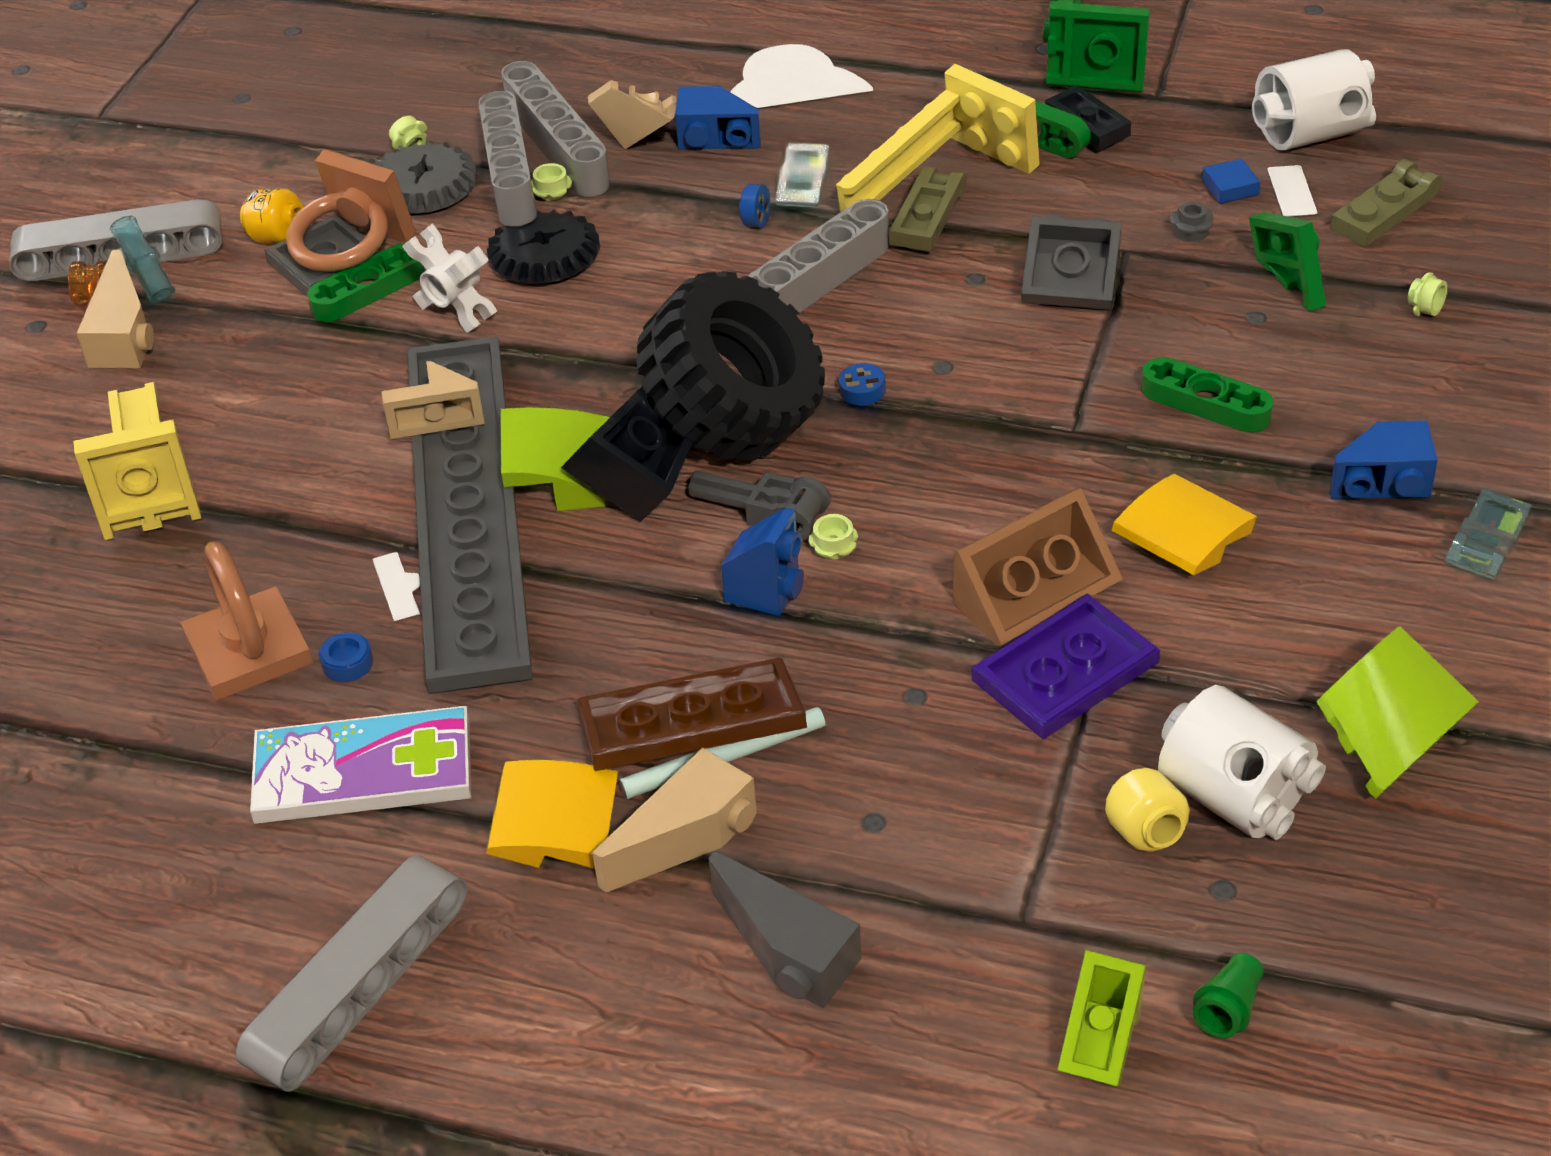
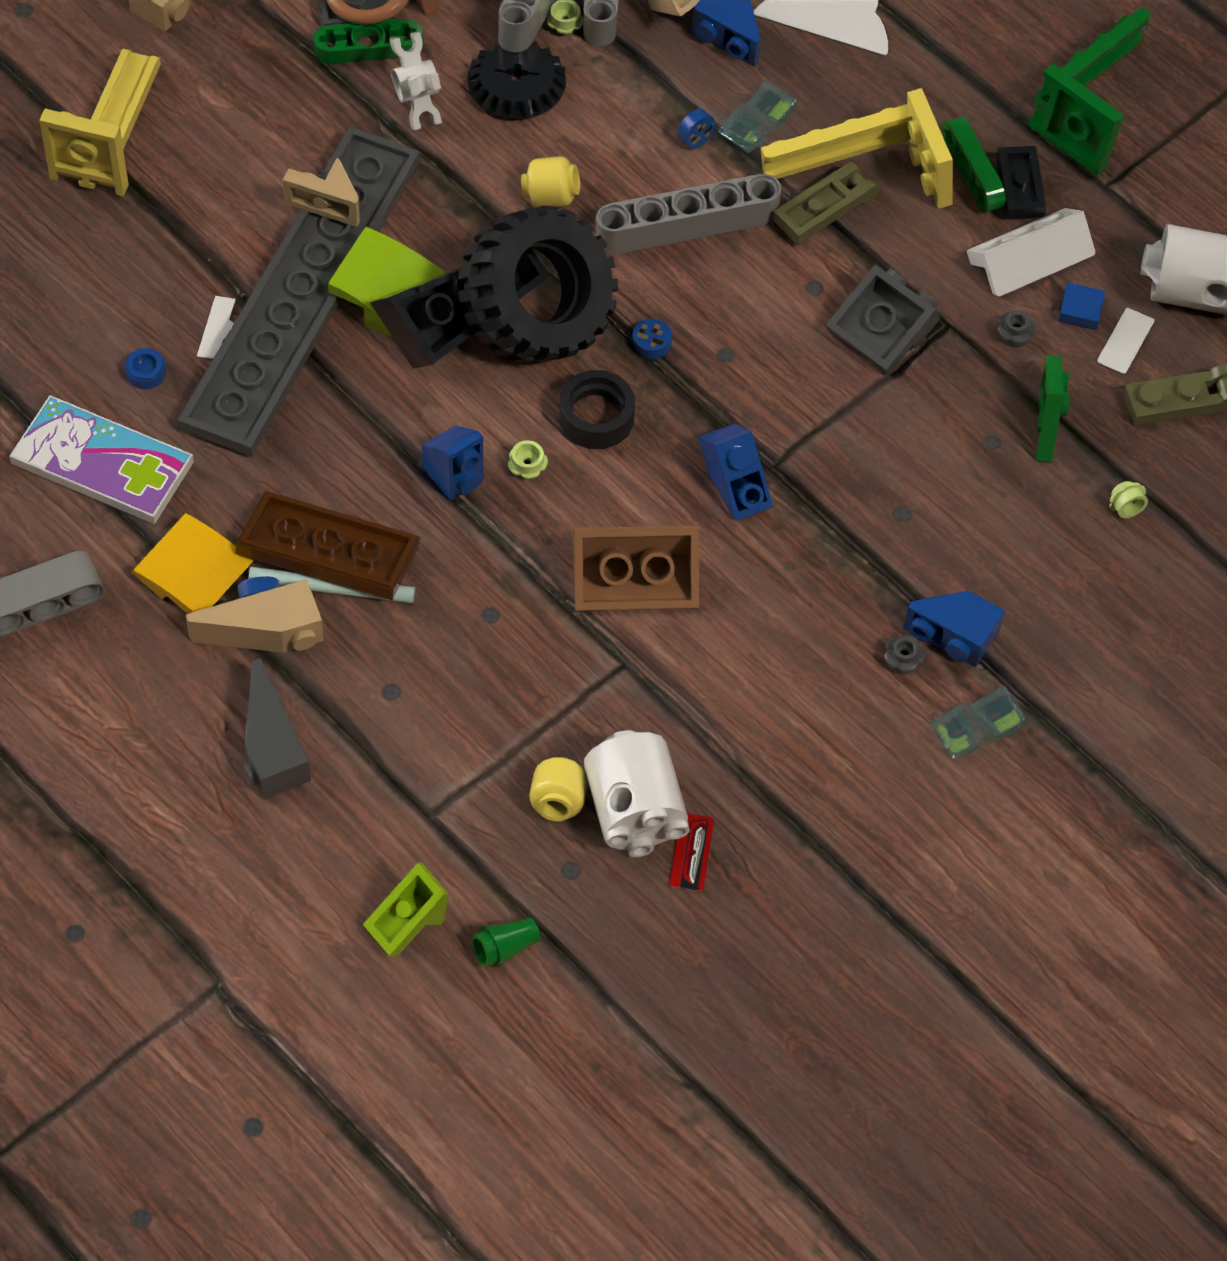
camera: 25 degrees right, 15 degrees up
nougat tile [180,541,313,701] -> none
dark grey connector [688,471,831,541] -> none
dark purple tile [972,593,1160,740] -> none
yellow slope [1111,473,1257,575] -> none
green beam [1141,357,1273,433] -> none
lime slope [1316,626,1479,799] -> none
none -> blue tile [238,576,280,599]
none -> light yellow head [521,156,580,207]
none -> black tyre [559,370,635,449]
none -> sticker [669,813,714,891]
none -> blue slope [698,424,773,521]
none -> dark grey plate [884,635,925,675]
none -> white panel [966,208,1095,297]

